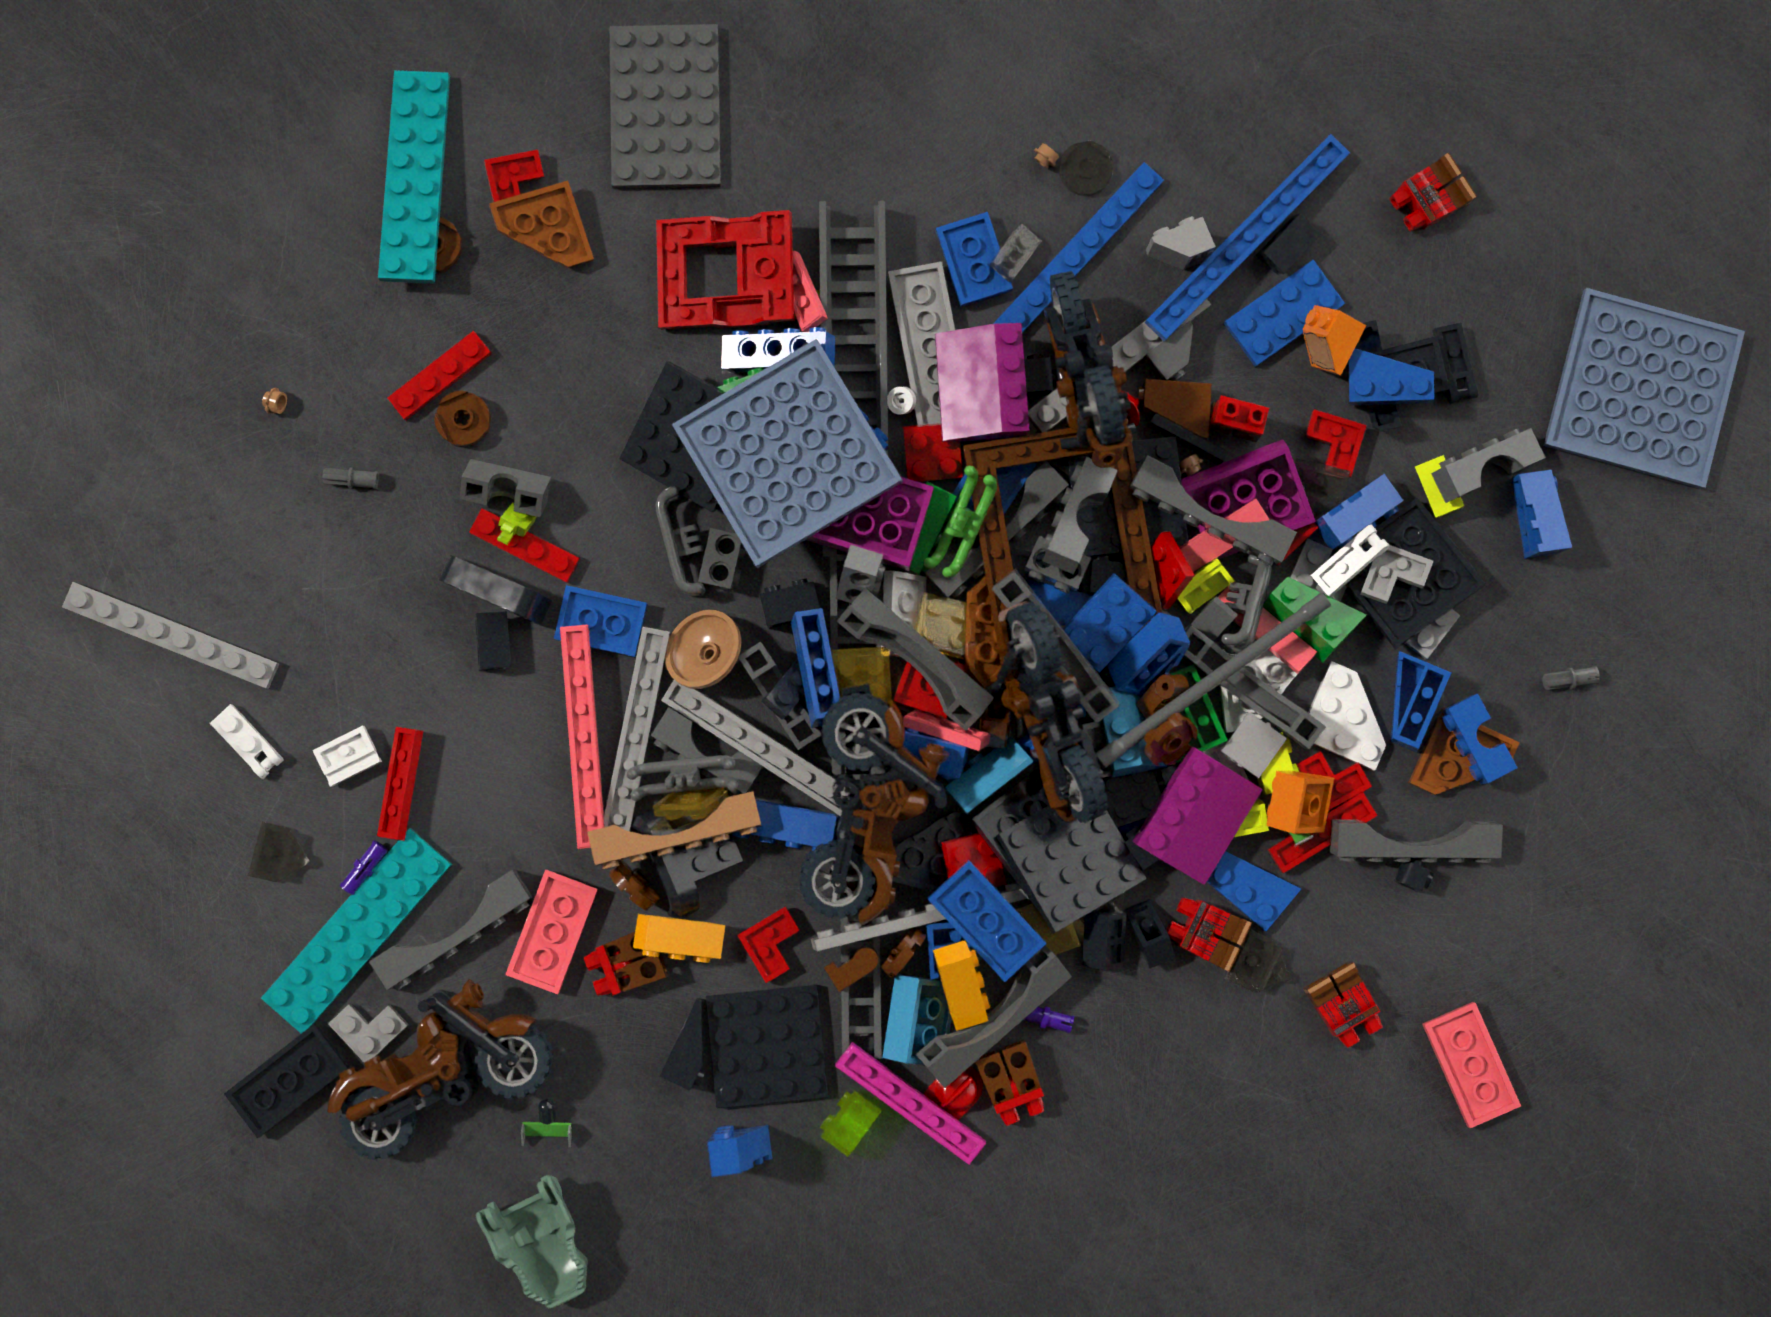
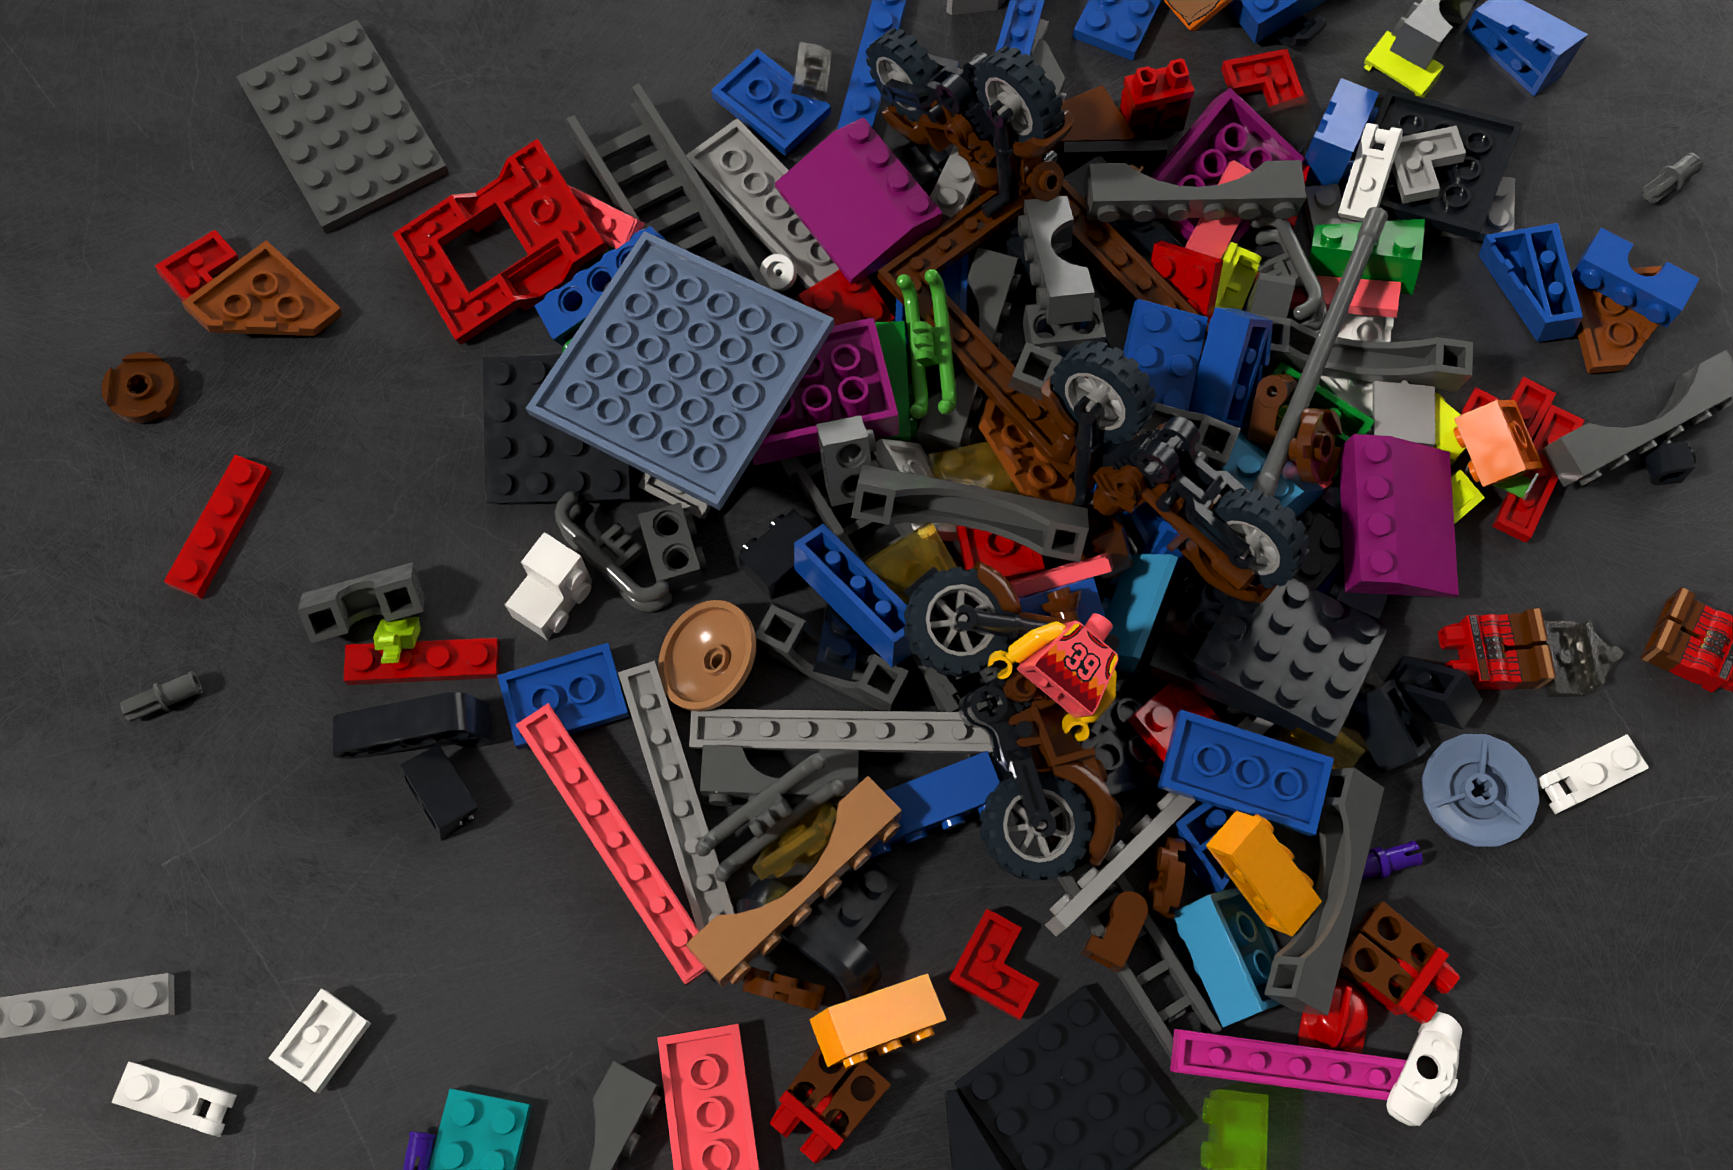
camera: 25 degrees left, 15 degrees down
medium nougat plate [262,388,287,414] -> none
red plate [377,727,423,841] -> none
teal plate [378,70,450,284] -> none
reddish brown plate [434,391,491,447] -> none
blue wing [1207,851,1301,931] -> none
white plate [1308,661,1386,771] -> none
none -> white brick [505,532,592,640]
none -> torso [988,613,1119,741]
none -> white piece [1386,1011,1462,1126]
none -> sand blue piece [1421,734,1539,847]
none -> white plate [1537,734,1649,815]

